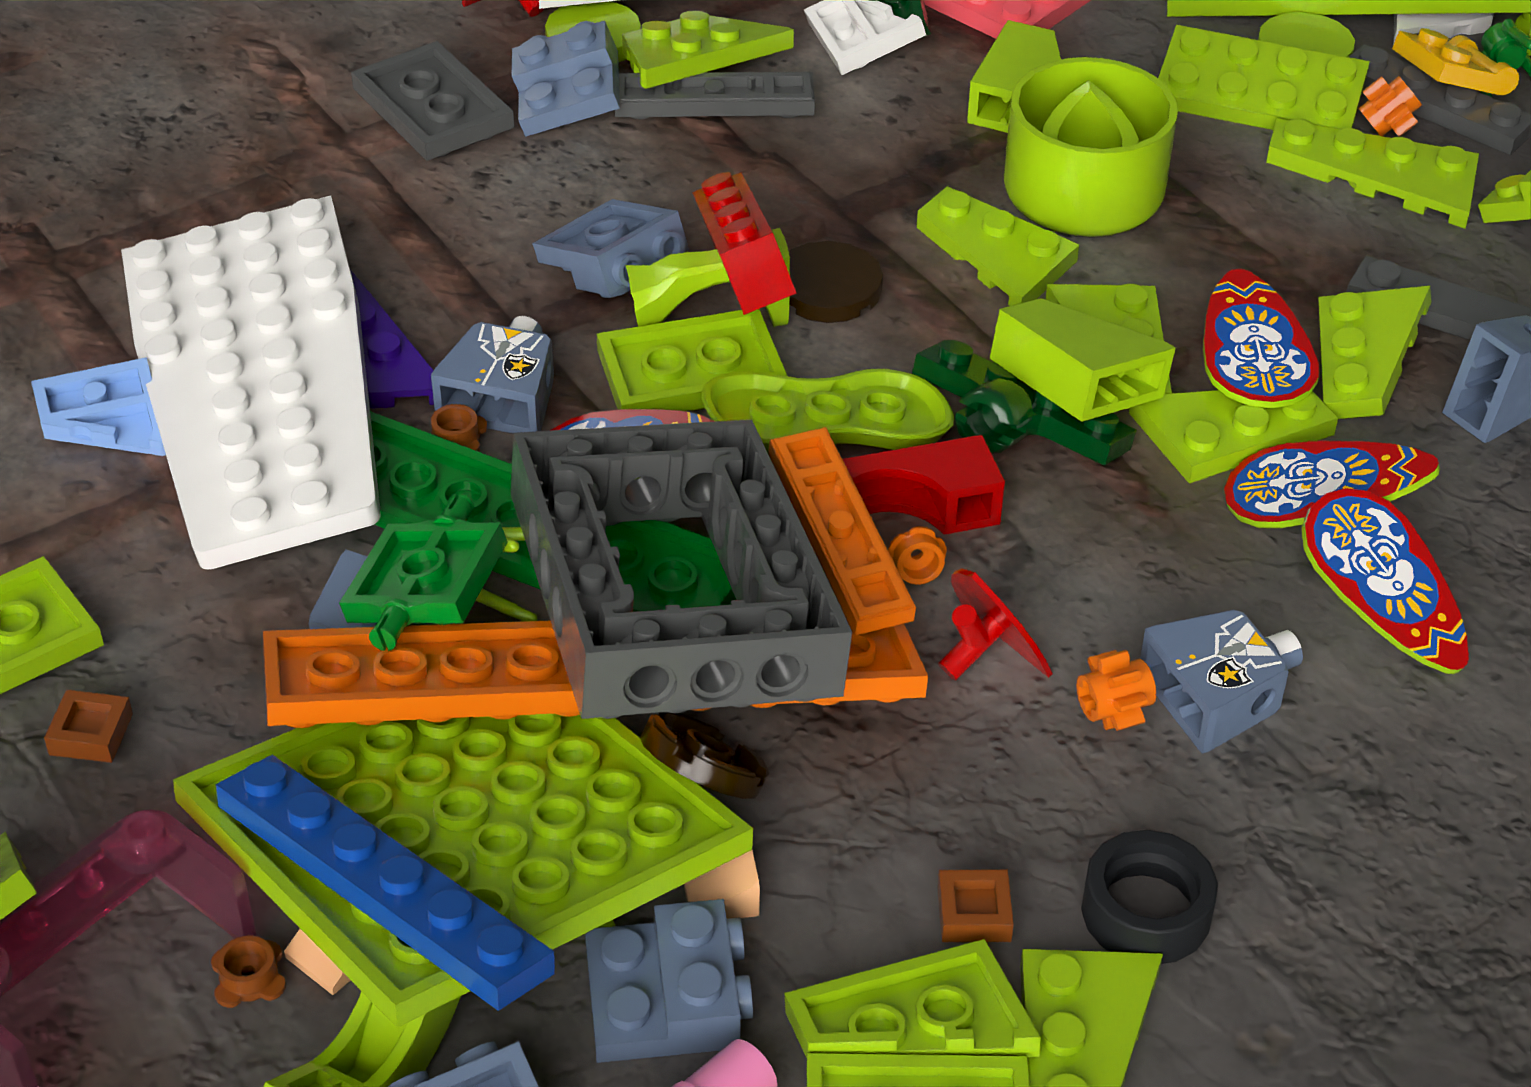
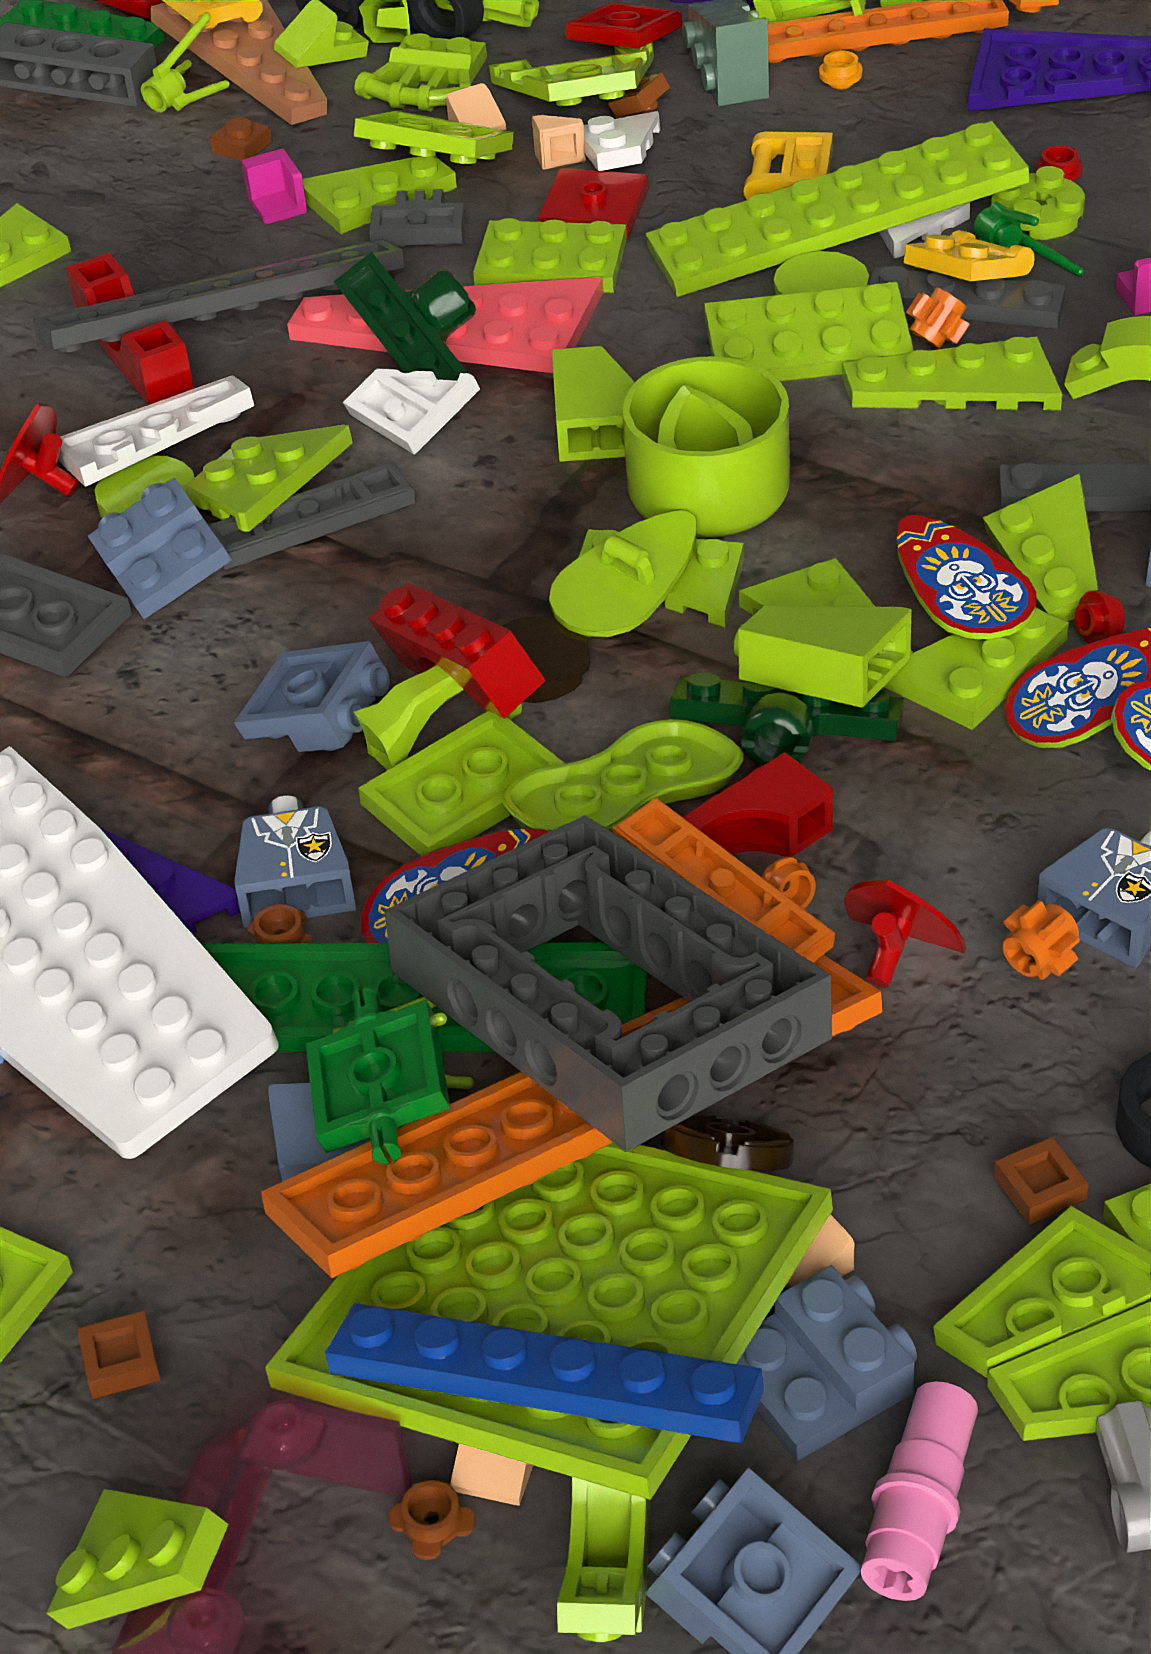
camera: 20 degrees left, 0 degrees up
none -> lime shield [549,510,697,637]
none -> red plate [1074,590,1125,644]

